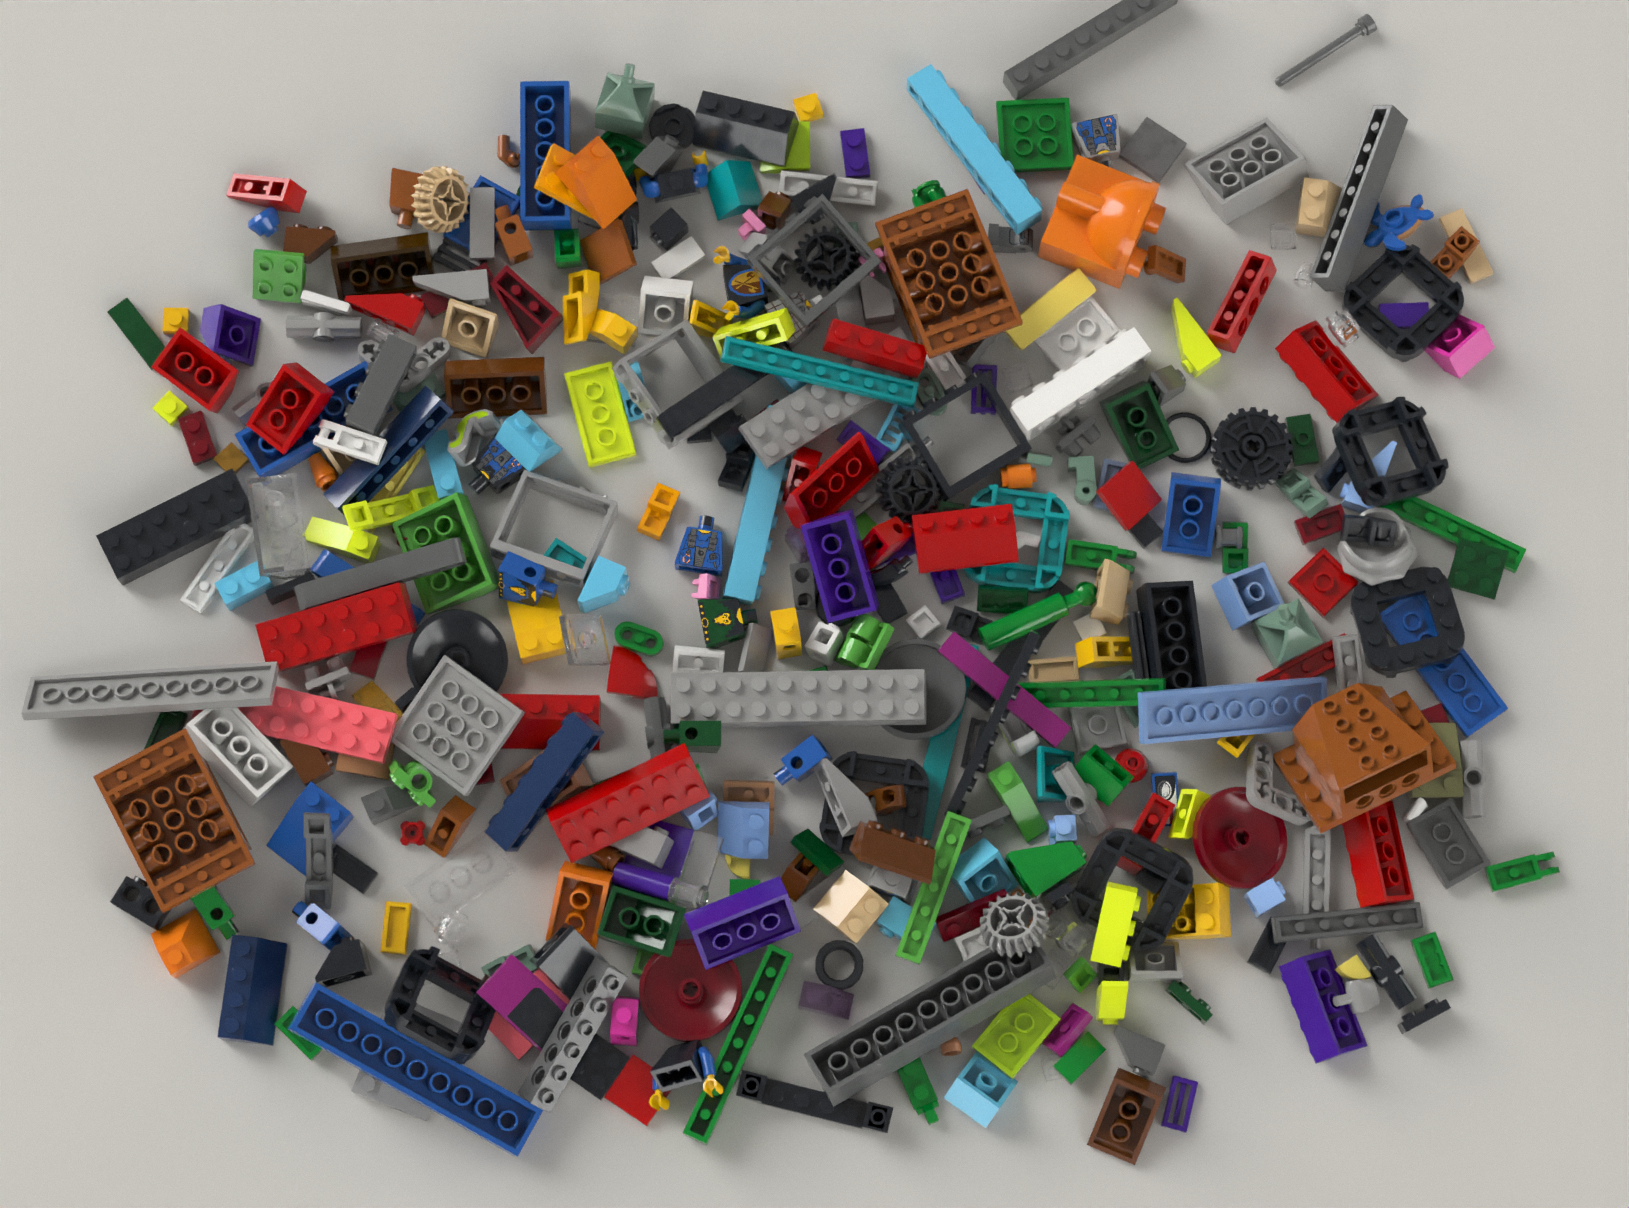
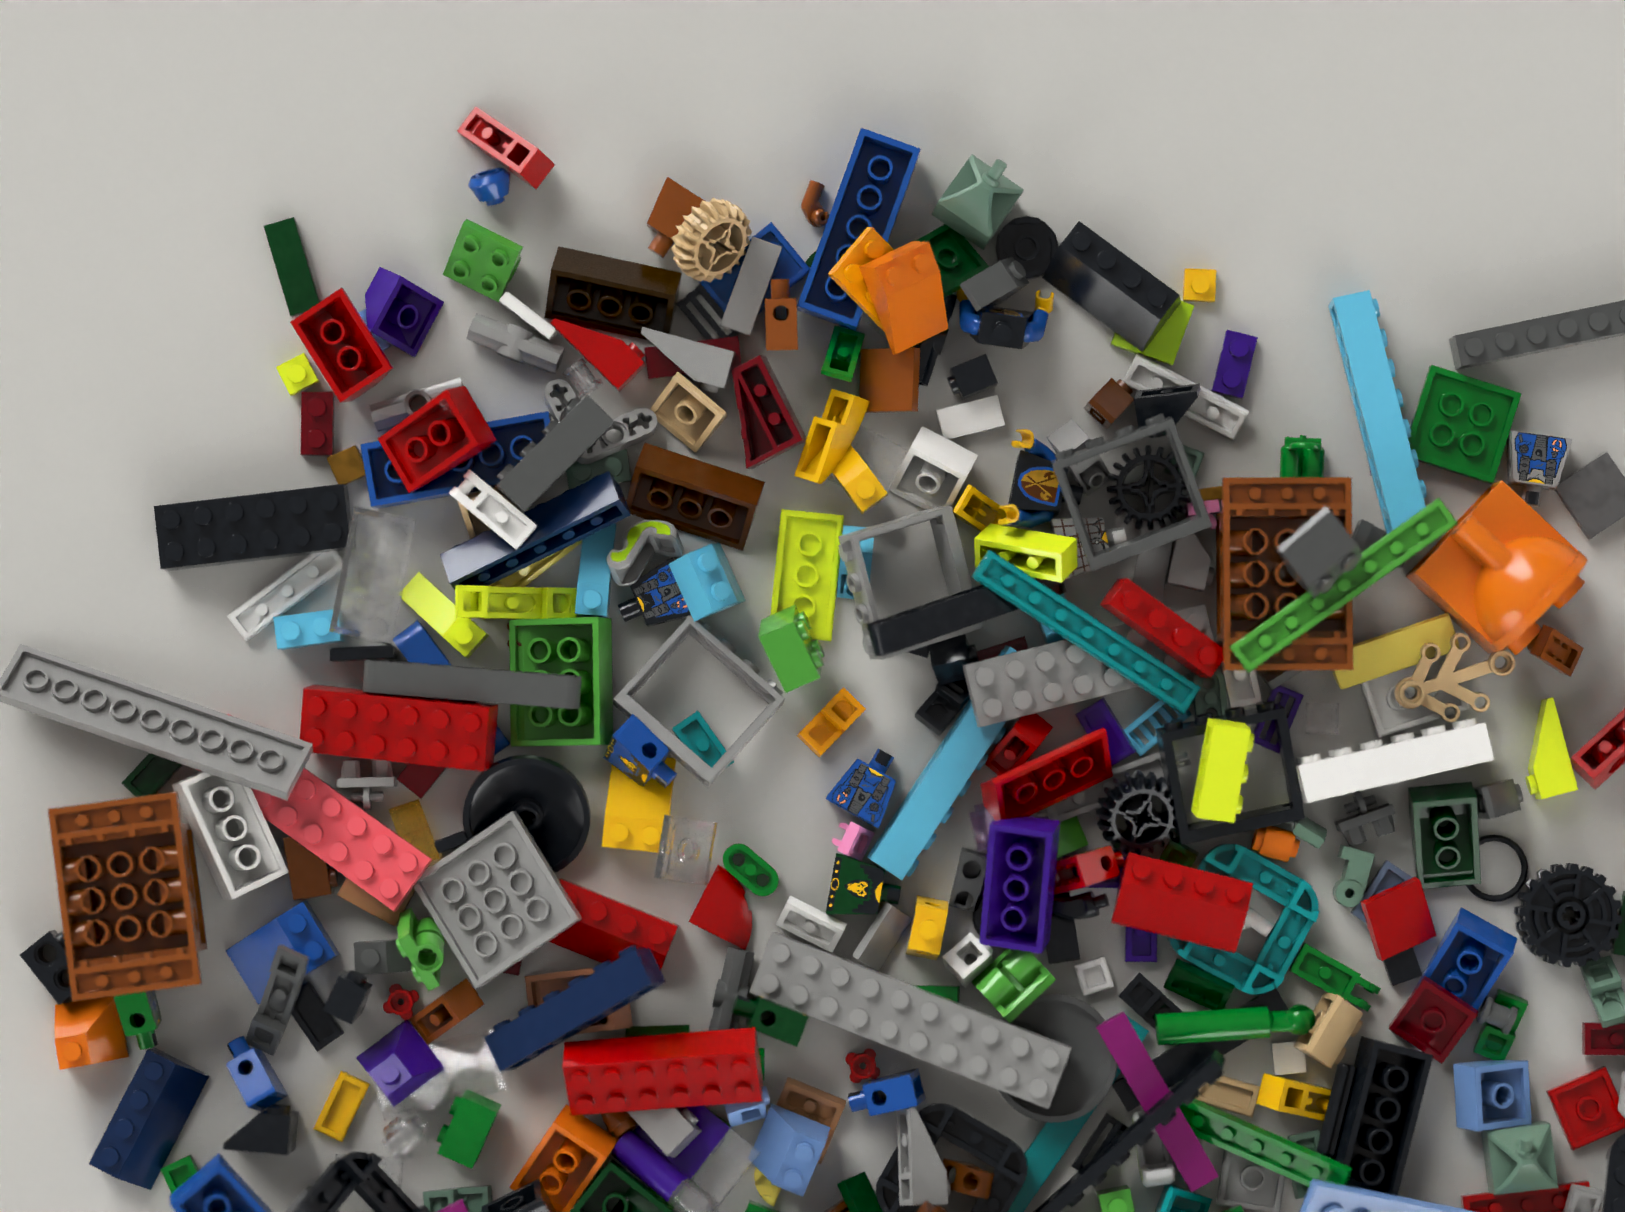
camera: 20 degrees right, 10 degrees up
yellow plate [162,308,190,334] -> none
reddish brown slope [283,224,338,264] -> none
orange cone [308,453,339,491] -> none
medium azure slope [577,555,630,613] -> none
teal slope [707,160,762,221] -> none
bright pink tile [738,209,766,241] -> none
none -> black slope [322,970,373,1024]
none -> dark purple slope [356,1020,445,1107]
none -> green brick [436,1089,502,1169]
none -> bright green brick [758,605,825,693]
none -> red plate [845,1048,880,1083]
none -> neon yellow brick [1191,718,1254,823]
none -> bright green tile [1229,498,1458,673]
none -> dark grey slope [1277,506,1362,598]
none -> dark red plate [1389,976,1478,1064]
none -> tan plant [1394,632,1515,722]

